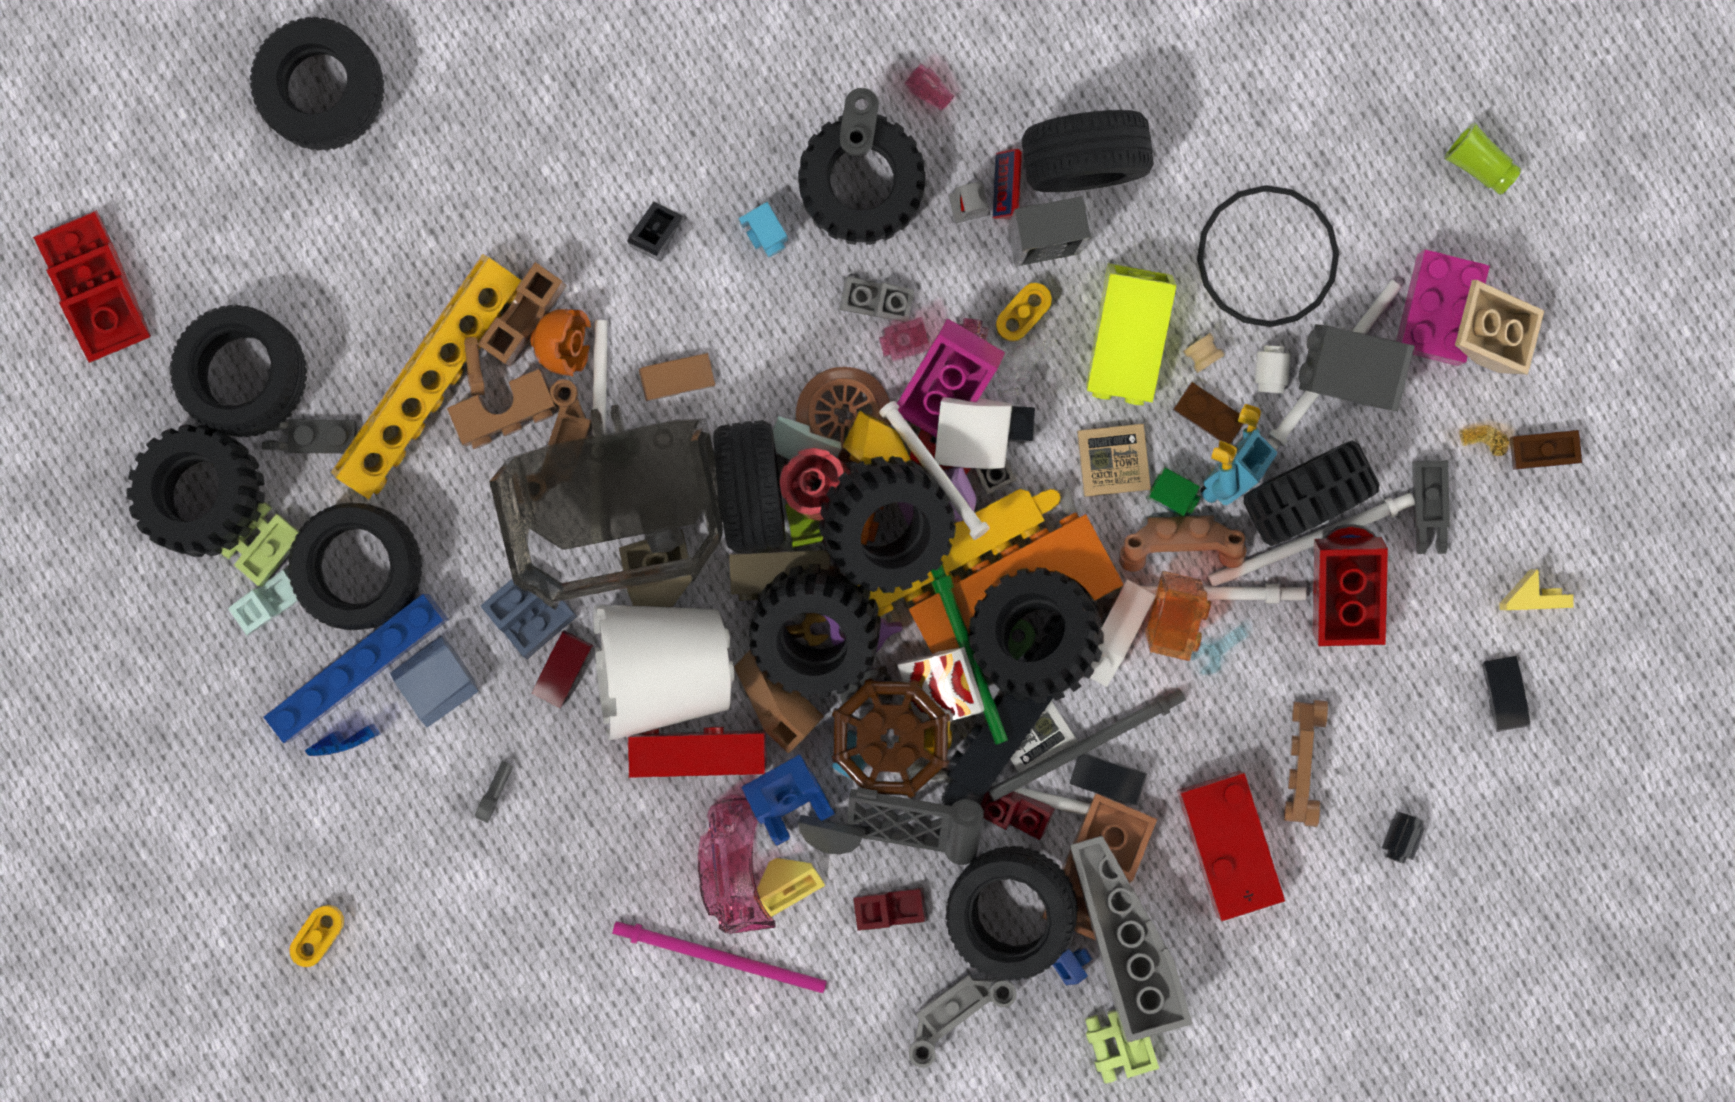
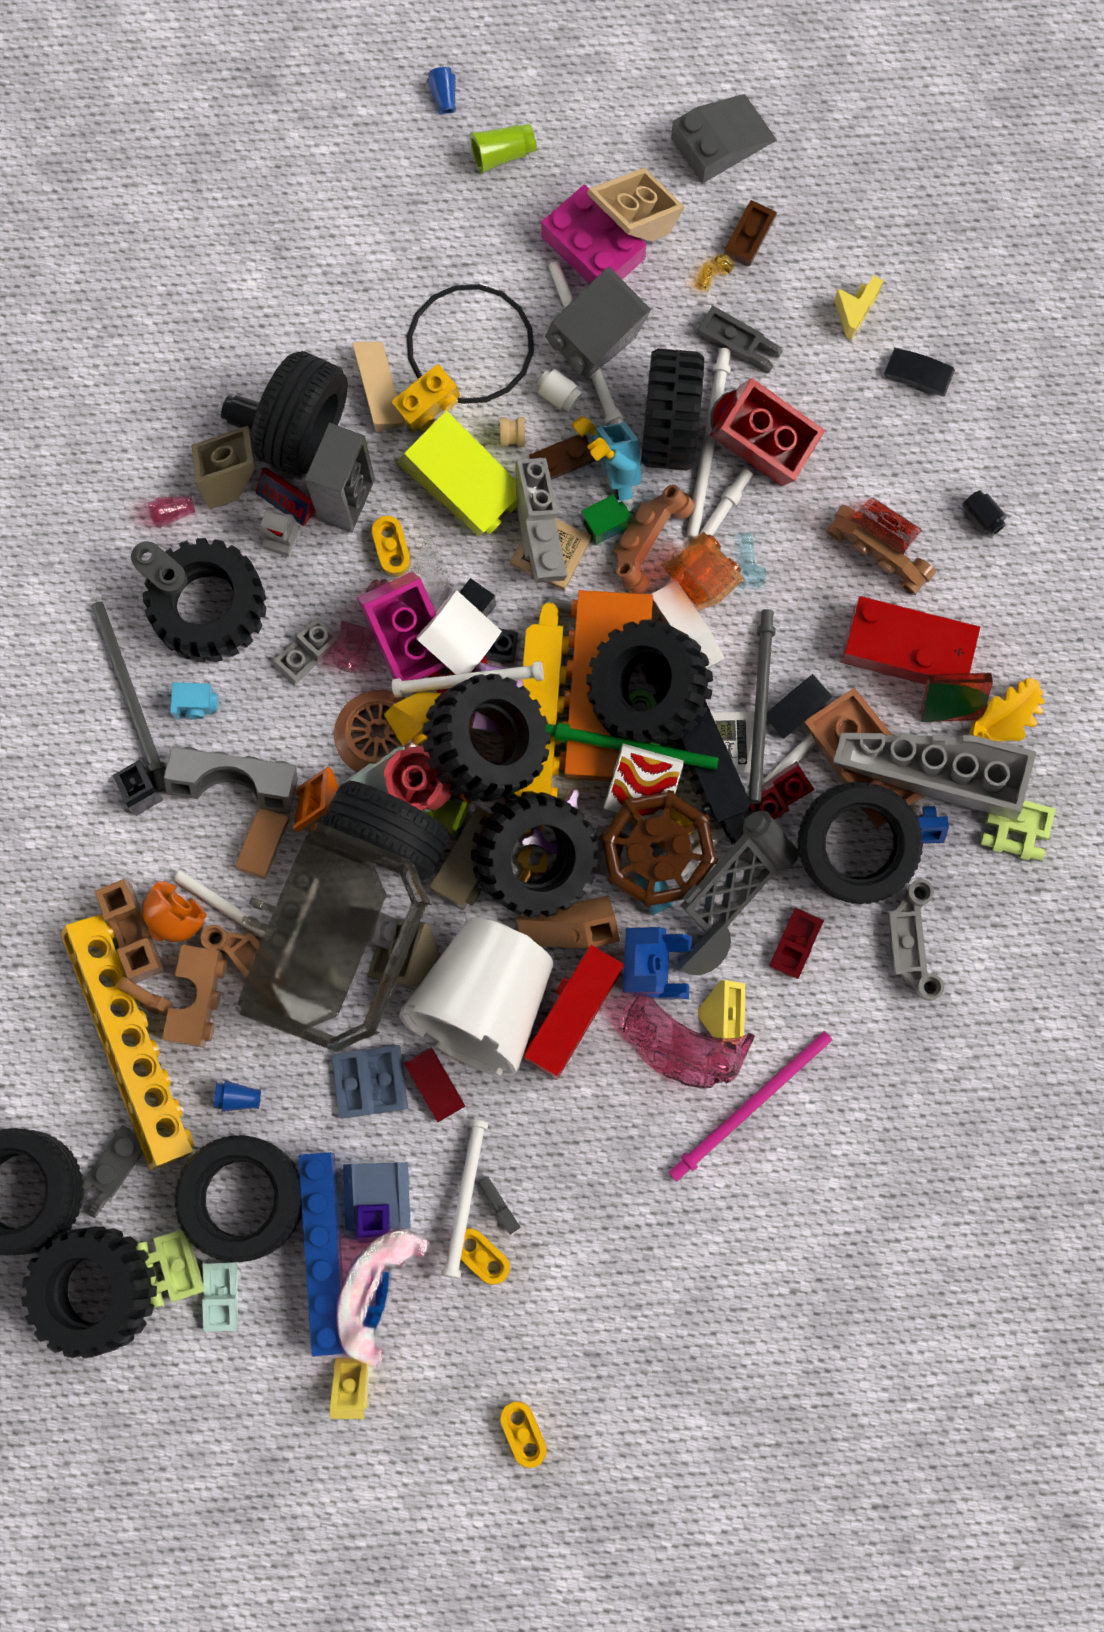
camera: 55 degrees left, 10 degrees down
none -> dark grey bar [91,602,166,791]
none -> arch [164,747,298,813]
none -> dark tan slope [191,426,256,509]
none -> blue cone [214,1080,261,1112]
none -> black brick [221,395,259,431]
none -> orange slope [293,767,339,832]
none -> light yellow slope [330,1358,368,1419]
none -> clear pink windscreen [336,1229,429,1368]
none -> tan slope [352,342,405,432]
none -> dark purple slope [356,1204,391,1243]
none -> yellow bracket [392,364,460,433]
none -> blue cone [427,67,456,115]
none -> white bar [441,1120,488,1279]
none -> yellow plate [461,1228,510,1285]
none -> light grey slope [515,458,567,583]
none -> dark grey slope [671,94,777,184]
none -> clear red tile [851,497,922,554]
none -> dark green tile [920,673,993,722]
none -> yellow plant [970,677,1045,742]

